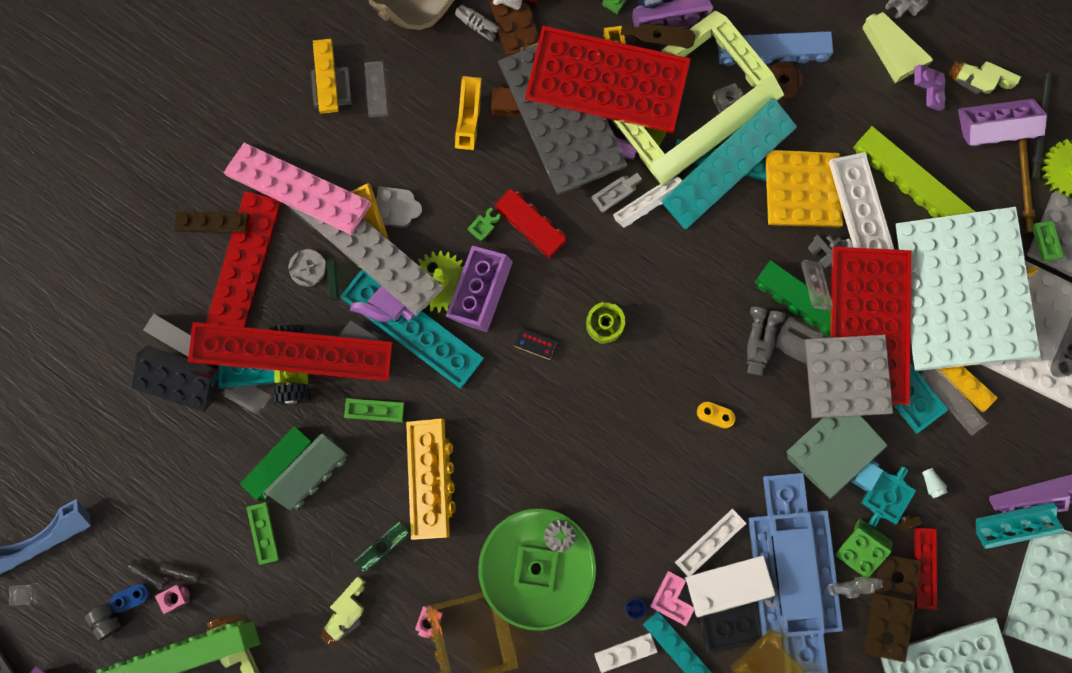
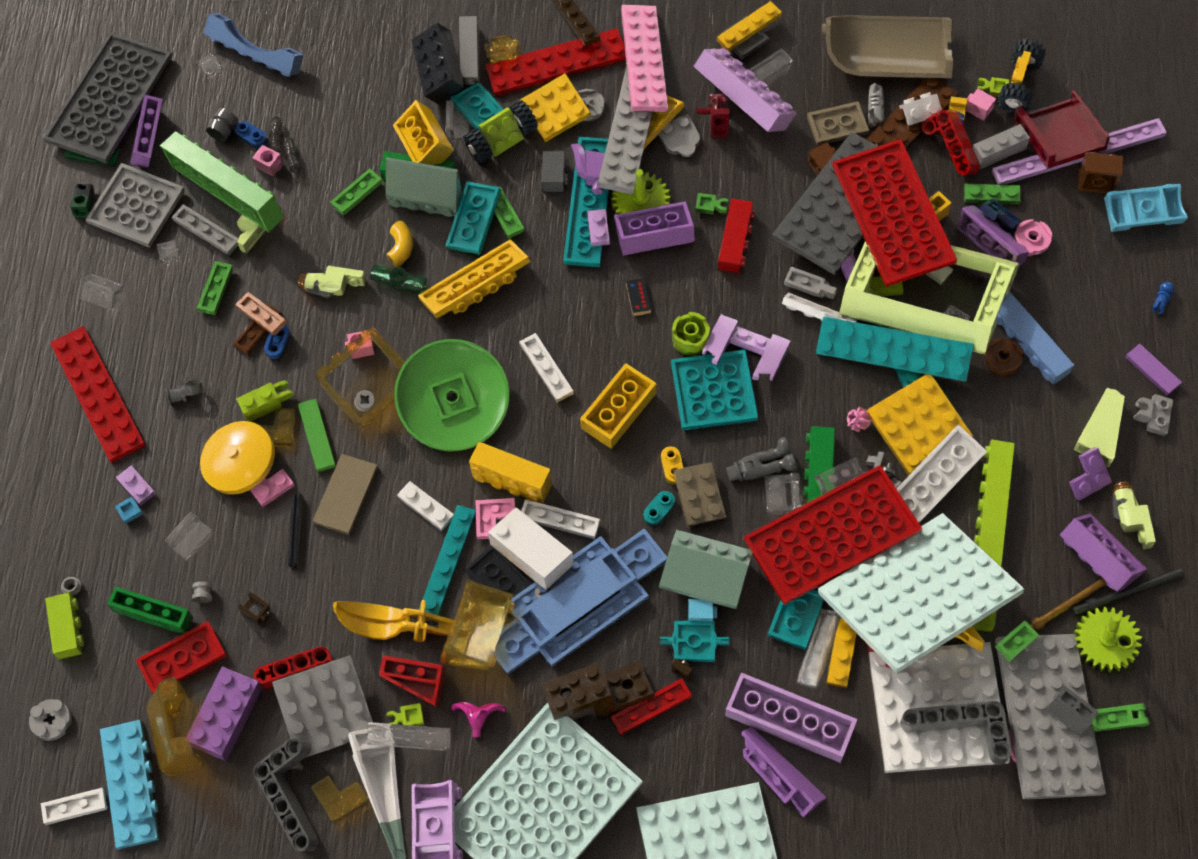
camera: 60 degrees right, 15 degrees down
red plate [188,322,392,382] -> none
clear green tile [327,259,339,301] -> none
yellow arch [455,76,481,150] -> none
light grey gear [544,520,576,552] -> none
dark brown piece [620,24,696,49] -> none
clear blue wheel [625,598,646,619] -> none
light grey plate [805,335,893,418] -> none
clear plate [827,576,883,598] -> none
bright green bracket [835,518,893,578] -> none
light aqua cone [922,468,947,499] -> none
teal fence [976,502,1064,549] -> none
none -> light grey wheel [354,390,375,412]
none -> yellow cylinder [386,221,413,268]
none -> yellow slope [393,100,454,165]
none -> teal tile [445,182,502,255]
none -> yellow brick [469,442,552,504]
none -> clear yellow plate [484,35,520,63]
none -> white plate [519,333,574,403]
none -> yellow plate [520,74,591,142]
none -> yellow brick [580,363,657,449]
none -> lavender plate [587,209,610,246]
none -> teal plate [643,491,675,526]
none -> teal plate [671,350,758,431]
none -> dark tan plate [673,462,726,527]
none -> lavender brick [694,48,797,132]
none -> dark red piece [695,93,729,138]
none -> lavender wedge [702,314,791,381]
none -> lavender brick [725,673,857,763]
none -> dark tan plate [807,101,869,146]
none -> bright pink gear [847,407,871,432]

